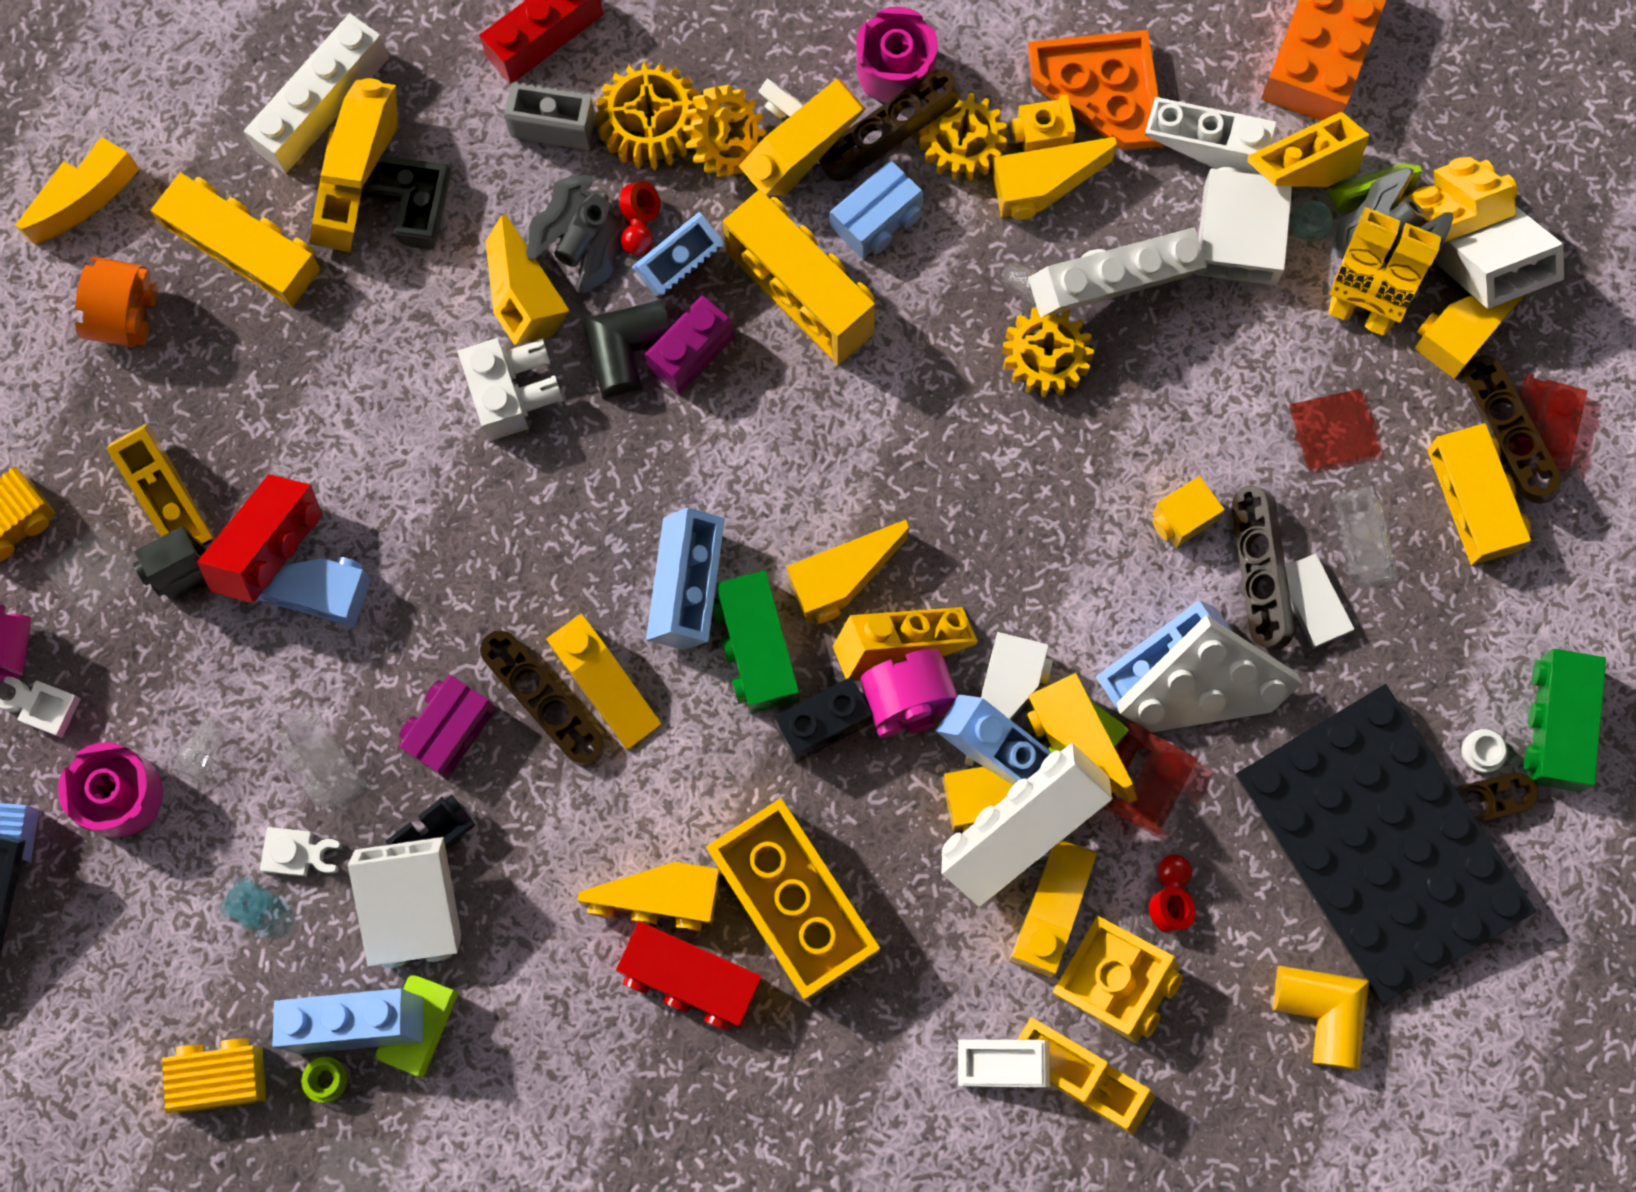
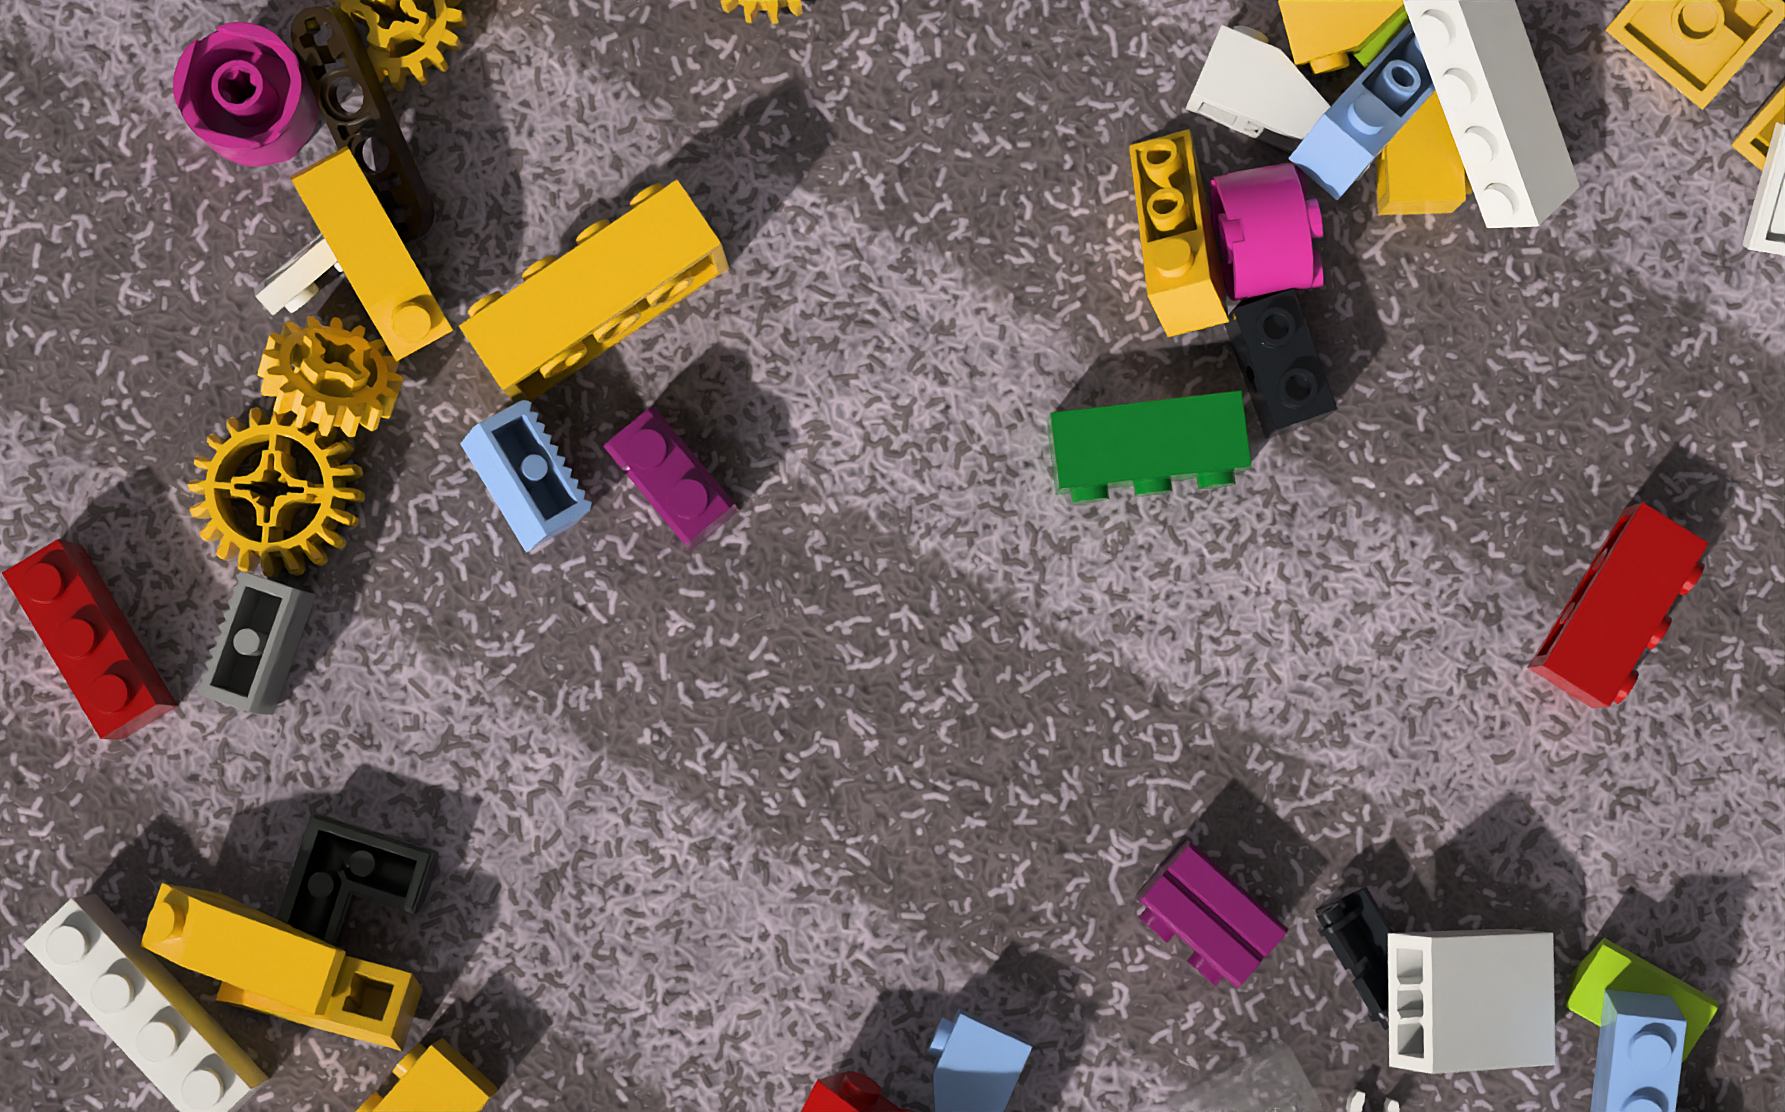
camera: 85 degrees left, 10 degrees up
white brick [458,338,563,442] -> none
dark brown beam [480,630,604,767] -> none
yellow slope [485,214,570,345] -> none
dark grey piece [526,175,630,294] -> none
yellow slope [546,613,662,751] -> none
yellow slope [577,862,721,932] -> none
pearl dark grey brick [583,299,670,399] -> none
red plate [619,181,661,257] -> none
light blue brick [646,507,725,650] -> none
yellow brick [706,798,880,1003] -> none
yellow slope [786,520,909,624] -> none
light blue brick [829,161,924,259] -> none
yellow slope [1009,840,1097,978] -> none

